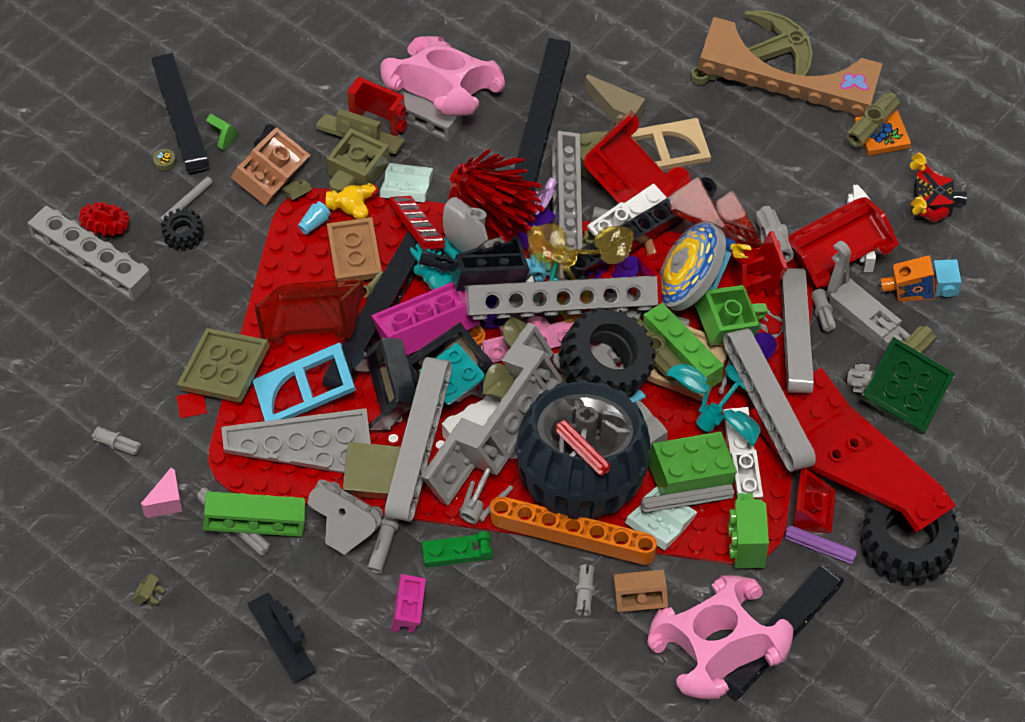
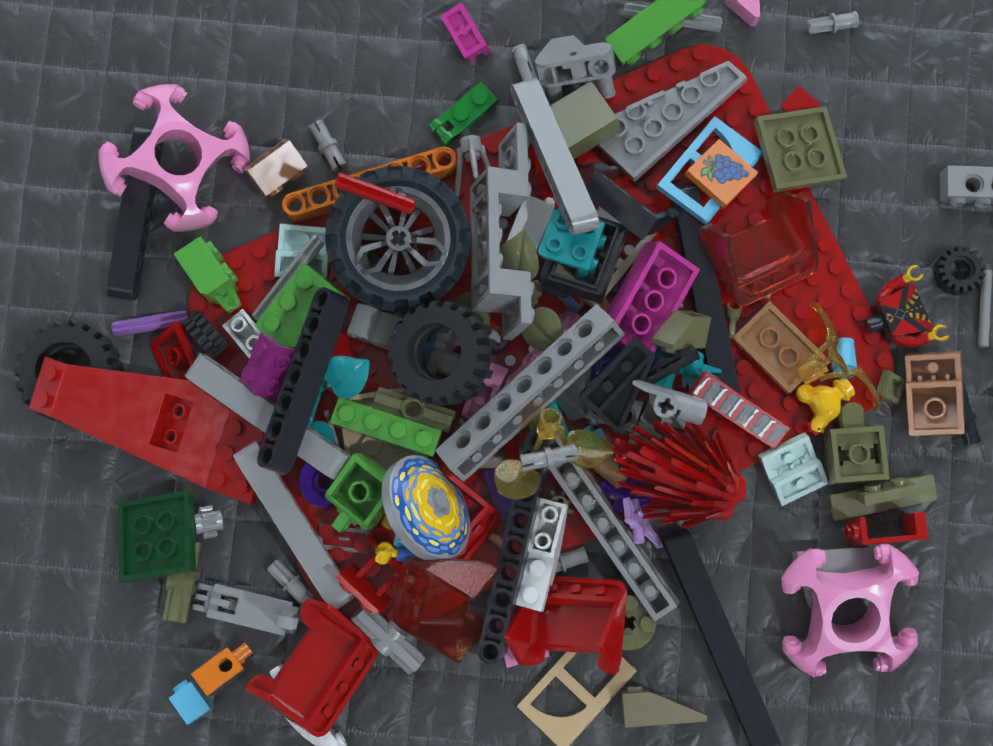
camera: 145 degrees right, 25 degrees up
none -> black tyre [182,309,230,359]
none -> magenta bracket [240,333,295,400]
none -> black beam [257,287,349,475]
none -> light grey pin [519,443,578,472]
none -> olive slope [651,310,712,353]
none -> orange tile [685,139,758,209]
none -> clear yellow plant [796,302,881,411]
none -> torso [863,265,949,348]

